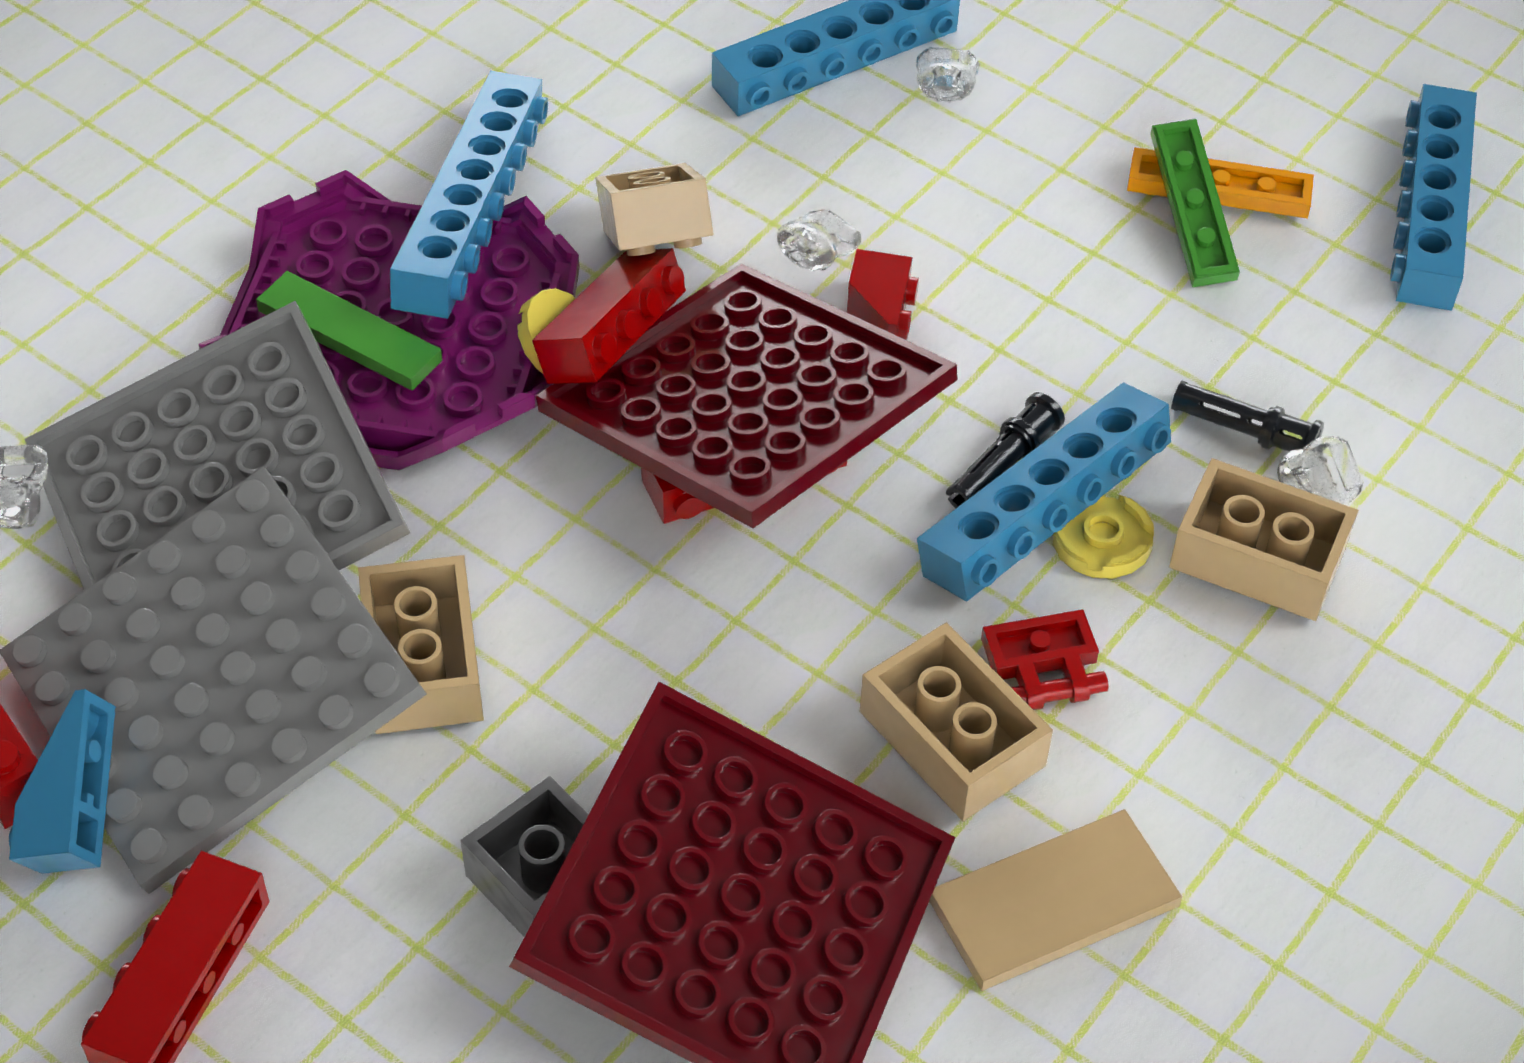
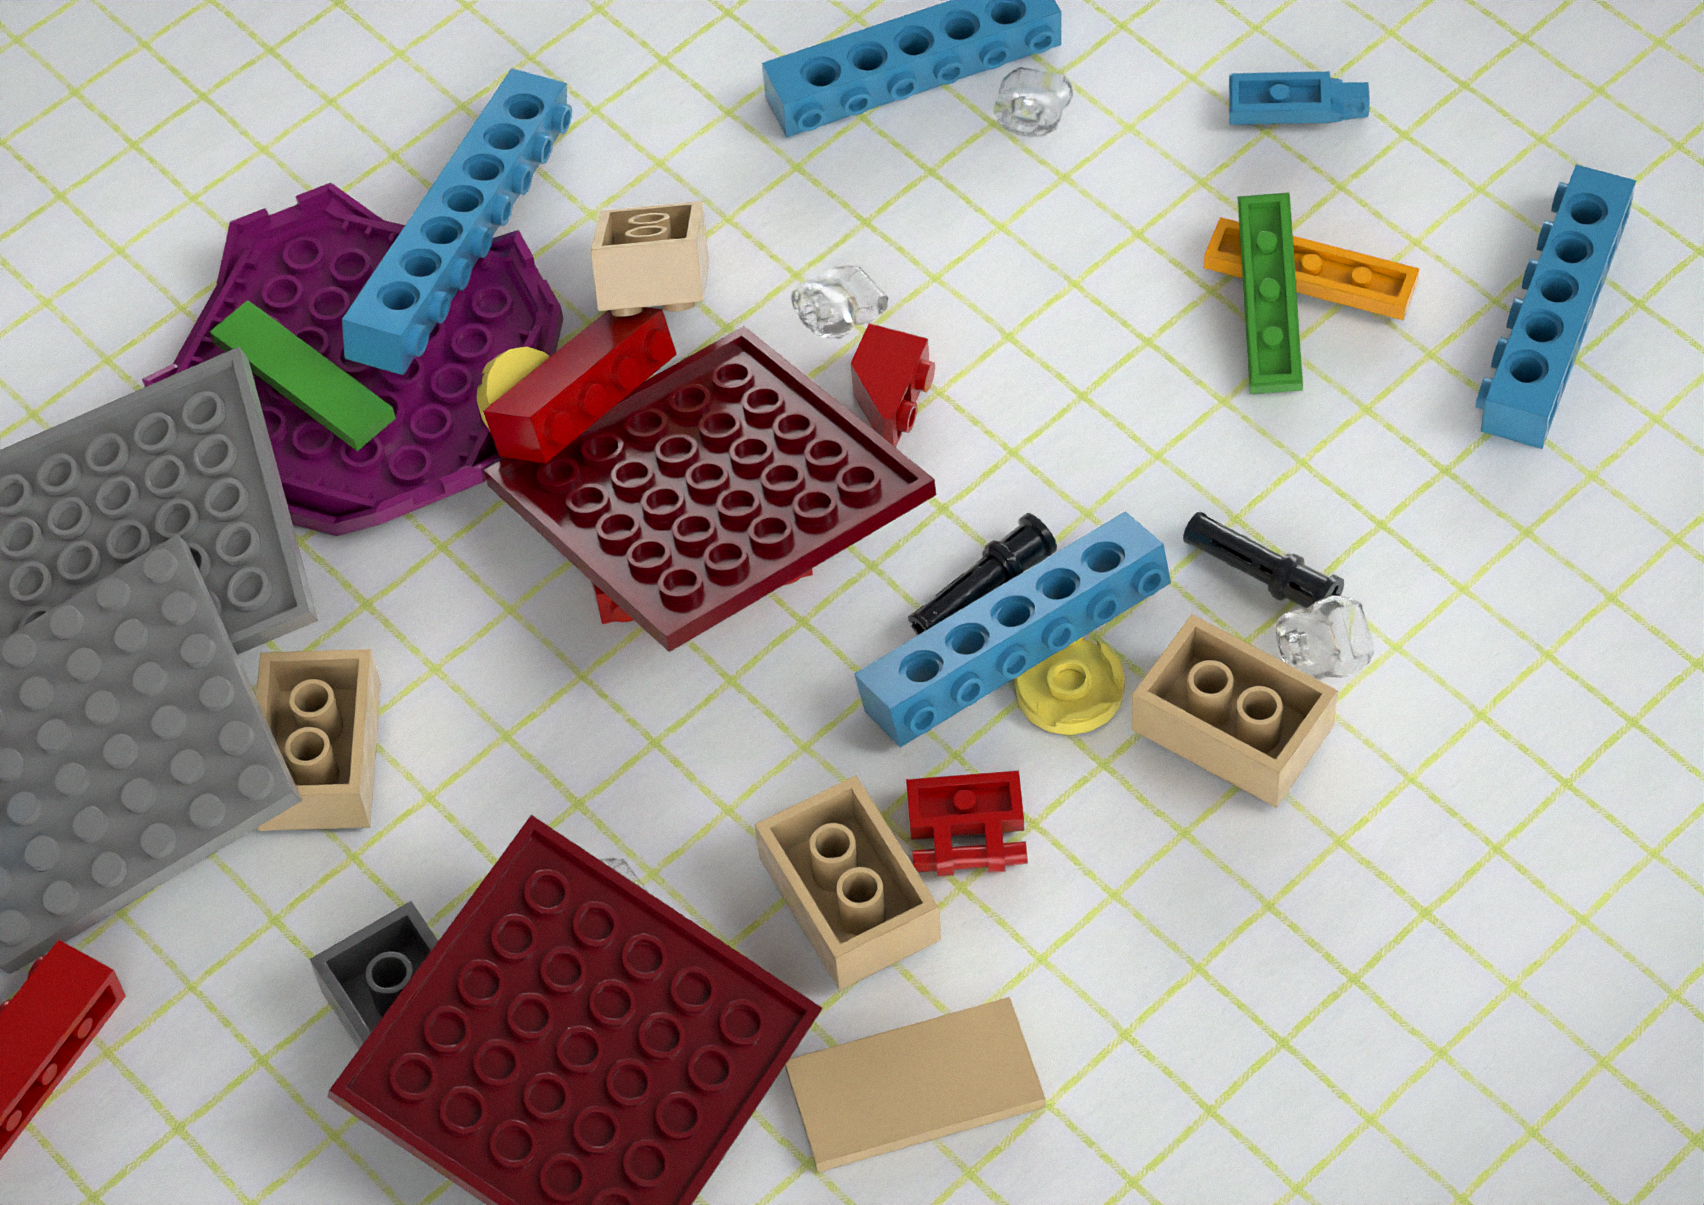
camera: 15 degrees right, 5 degrees up
none -> dark azure hinge [1229,71,1370,125]

